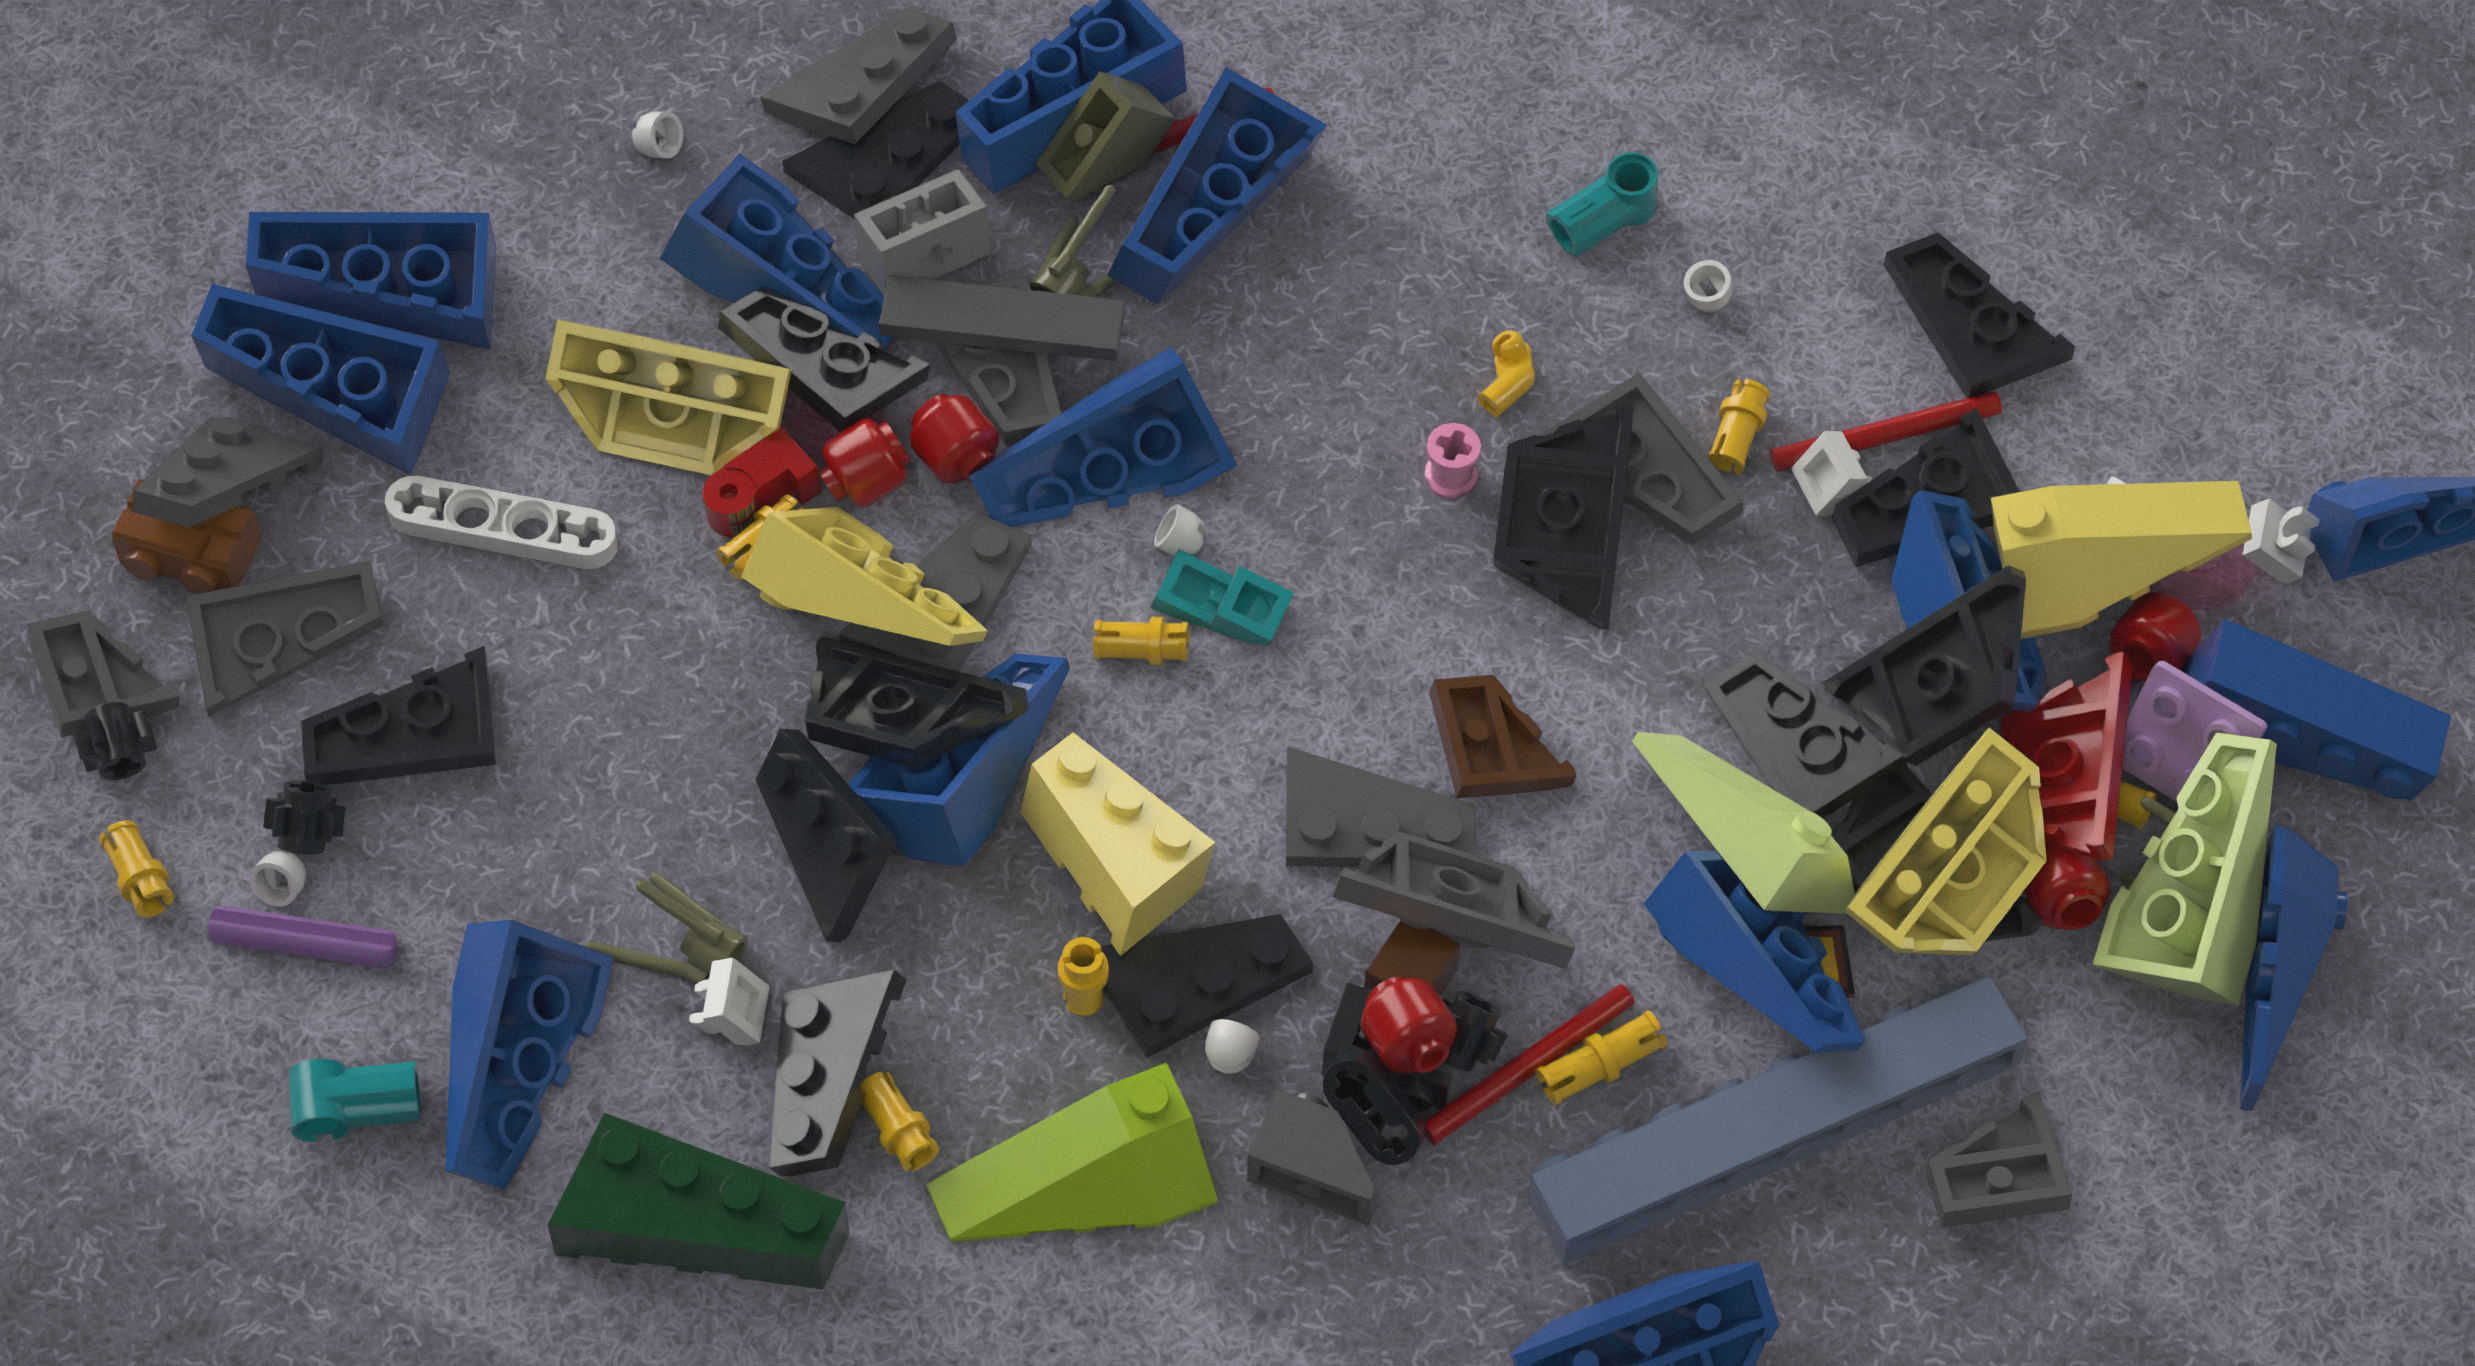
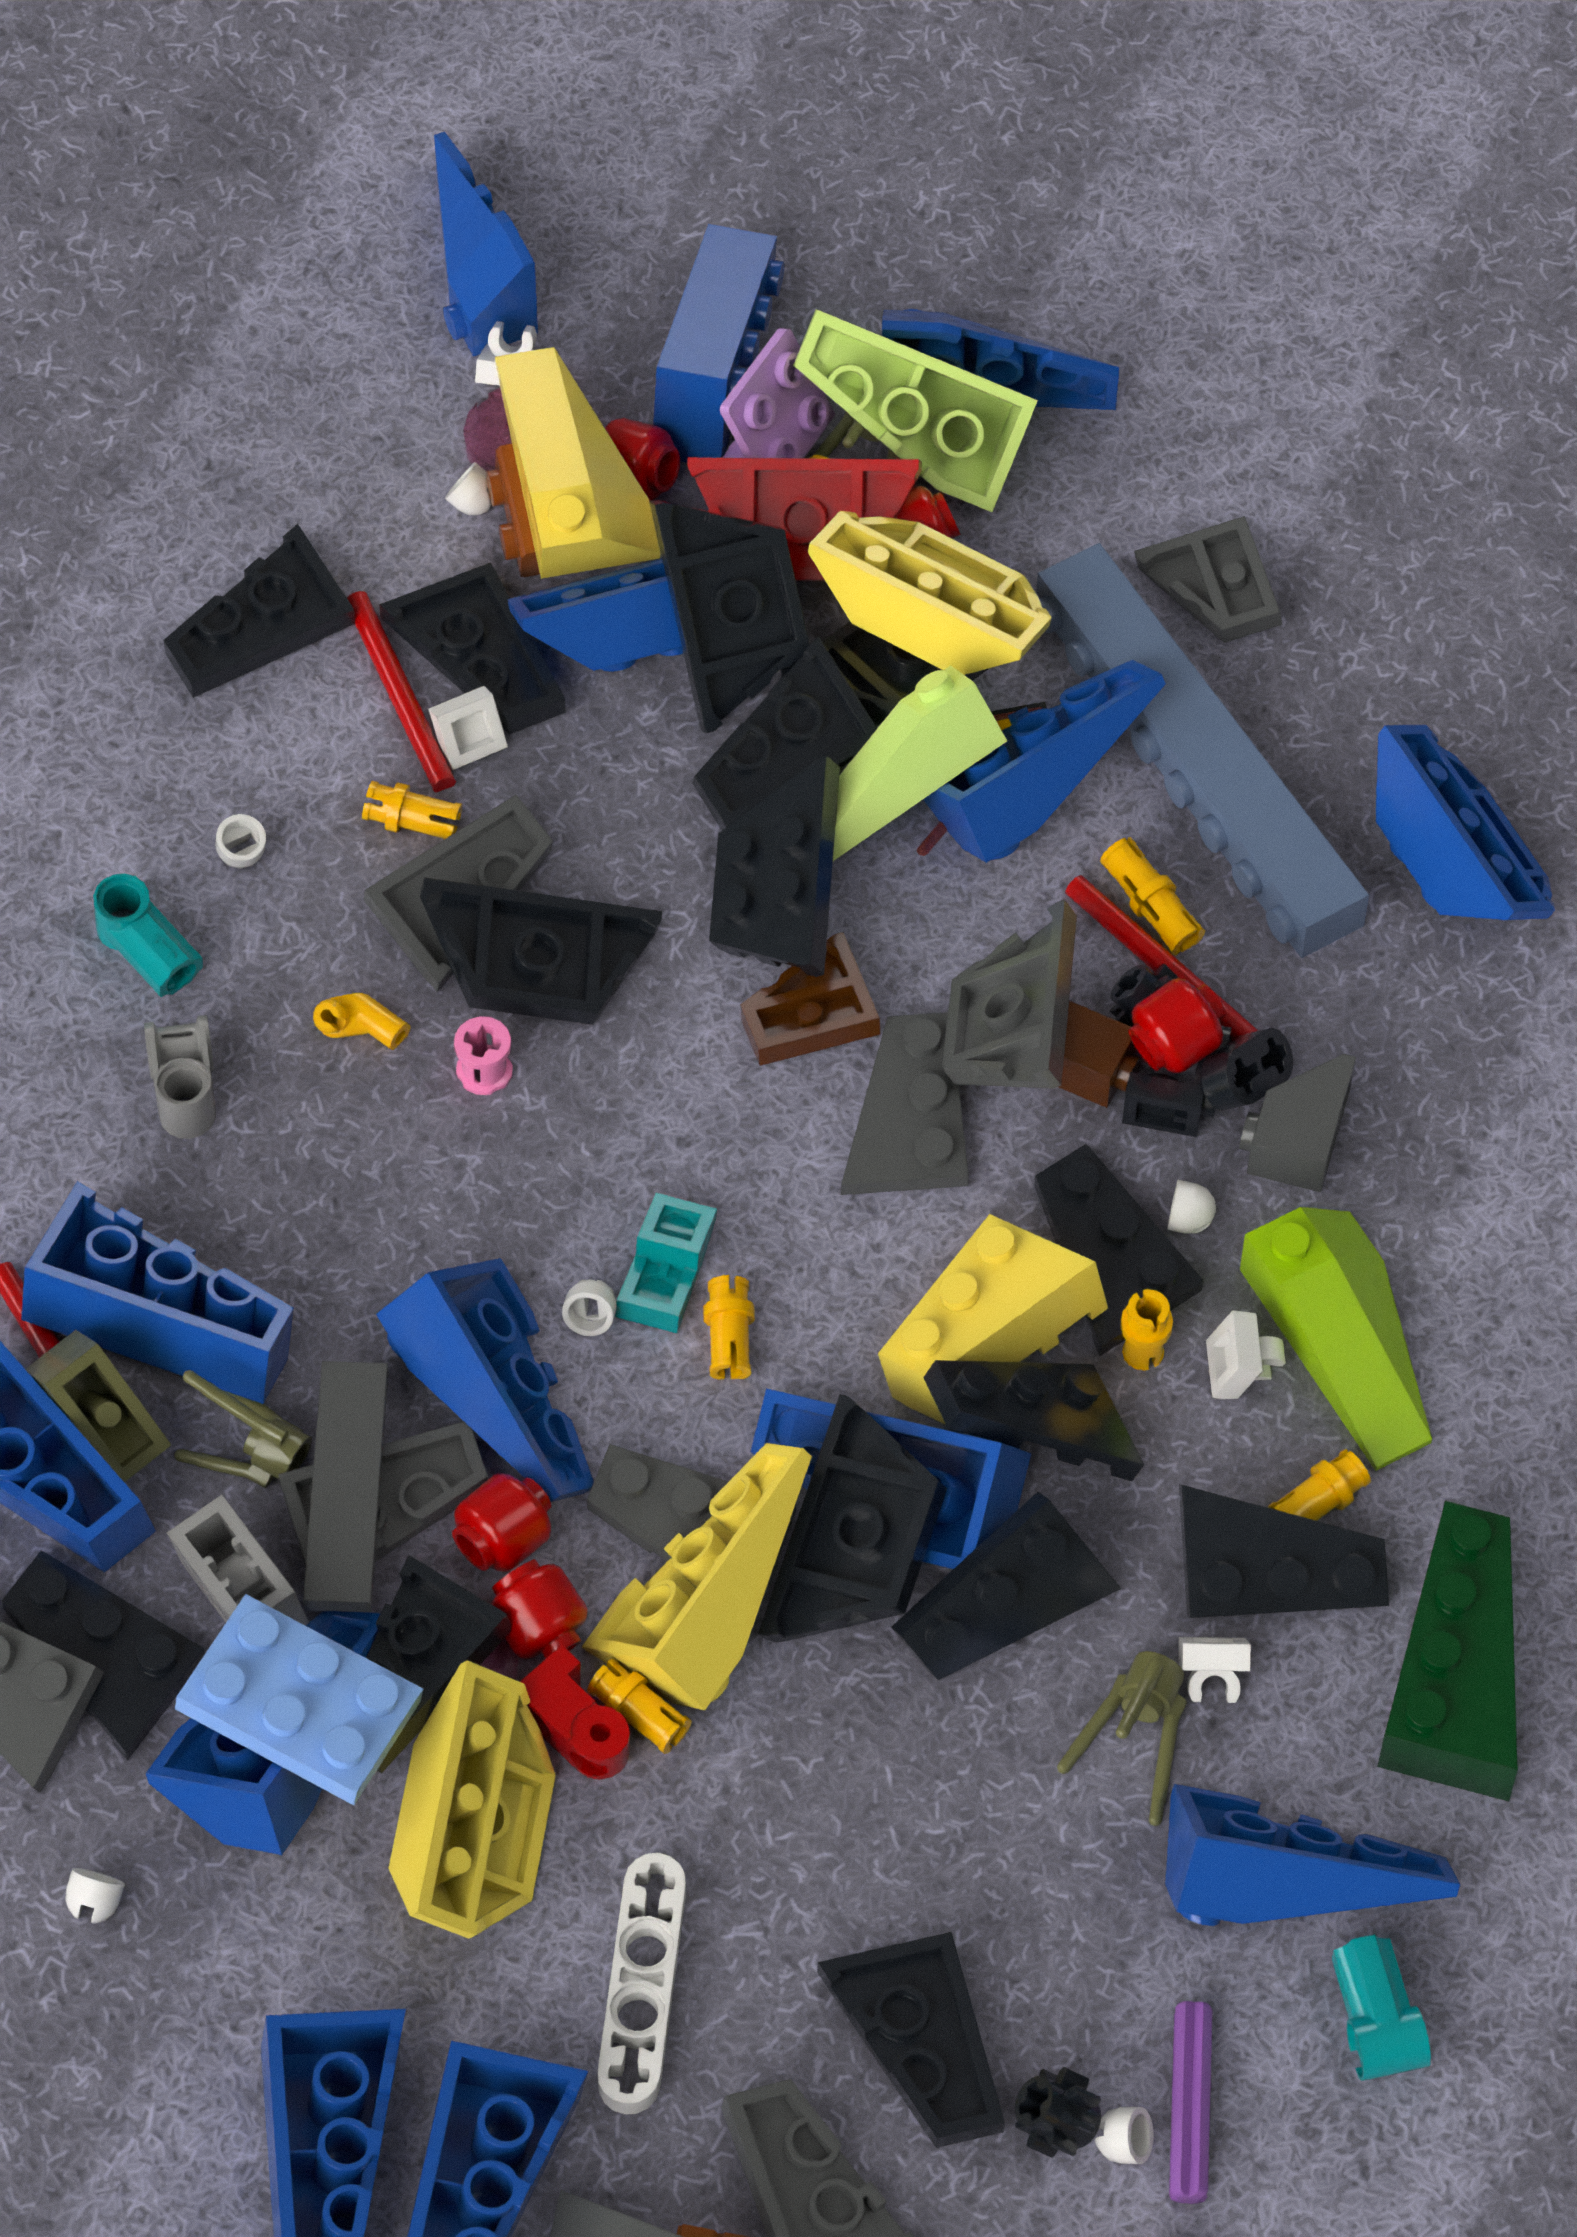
camera: 95 degrees left, 0 degrees up
none -> light grey piece [144,1015,216,1139]
none -> light blue plate [175,1594,423,1805]
none -> black wing [709,755,840,977]
none -> black wing [923,1360,1144,1482]
none -> white tile [1206,1310,1286,1399]

